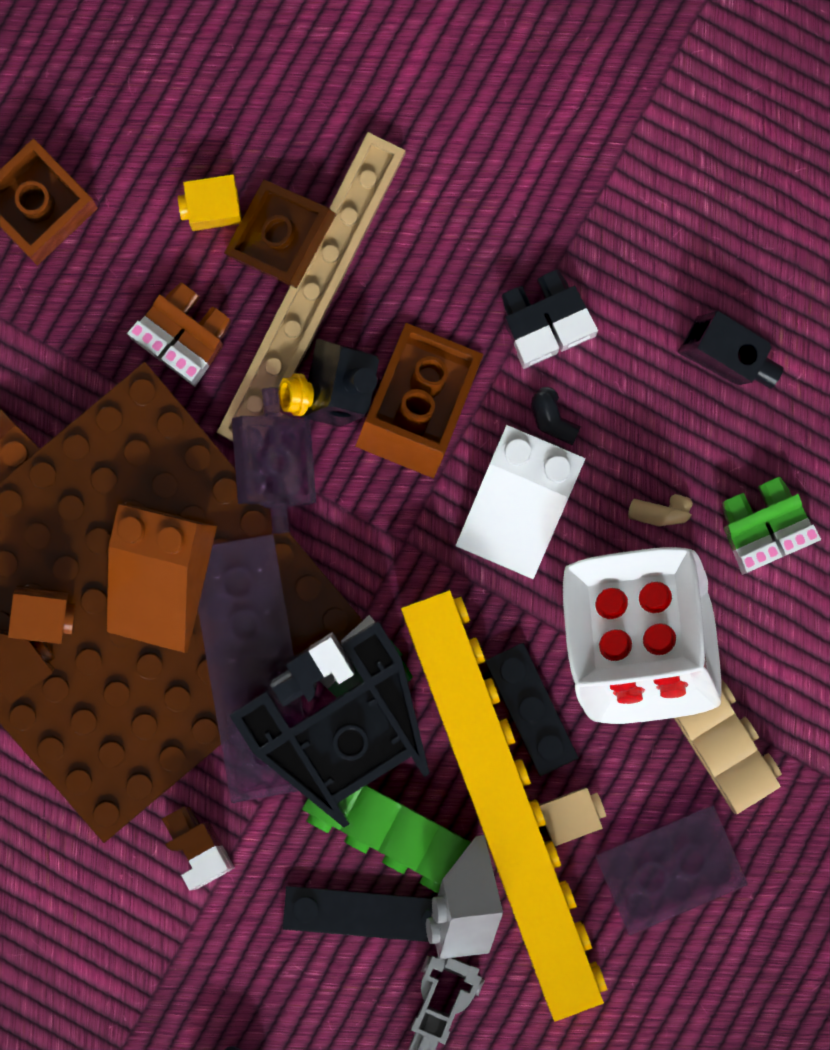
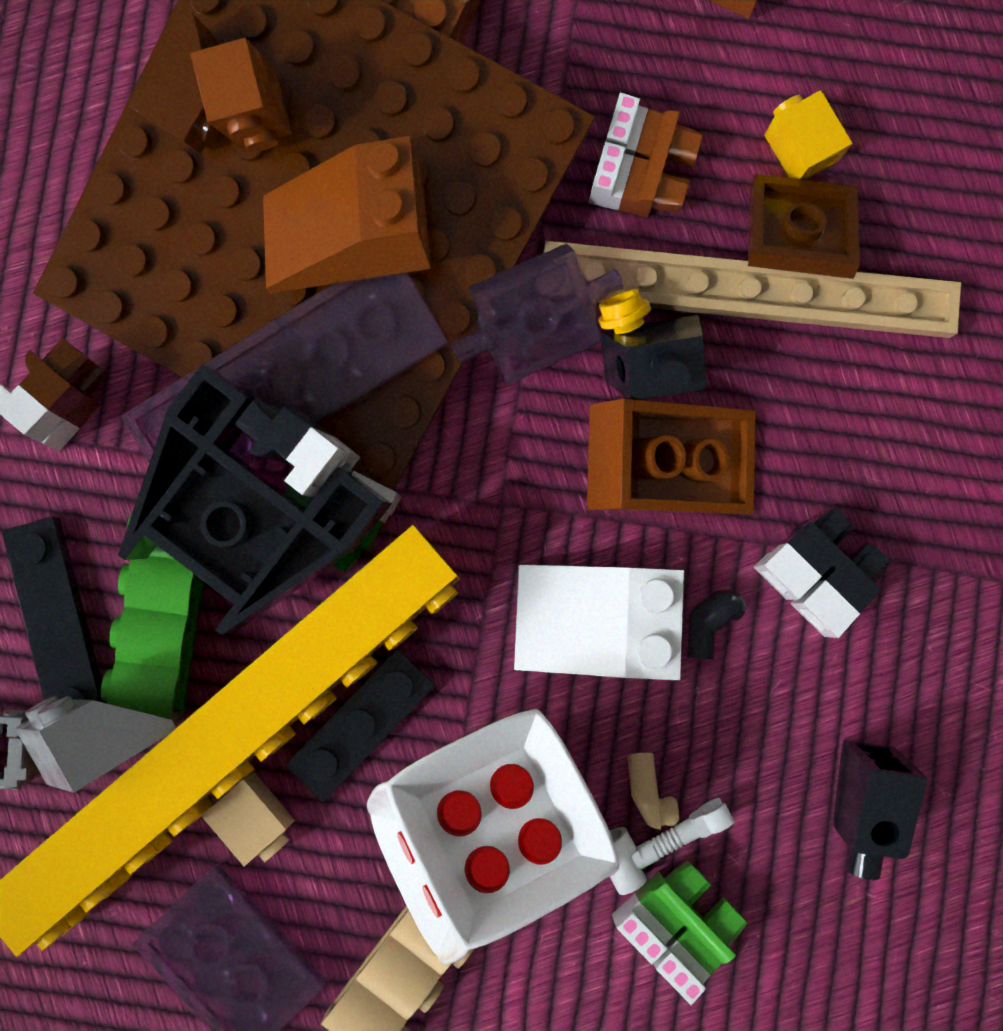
camera: 65 degrees right, 0 degrees up
none -> white brick [610,798,735,895]

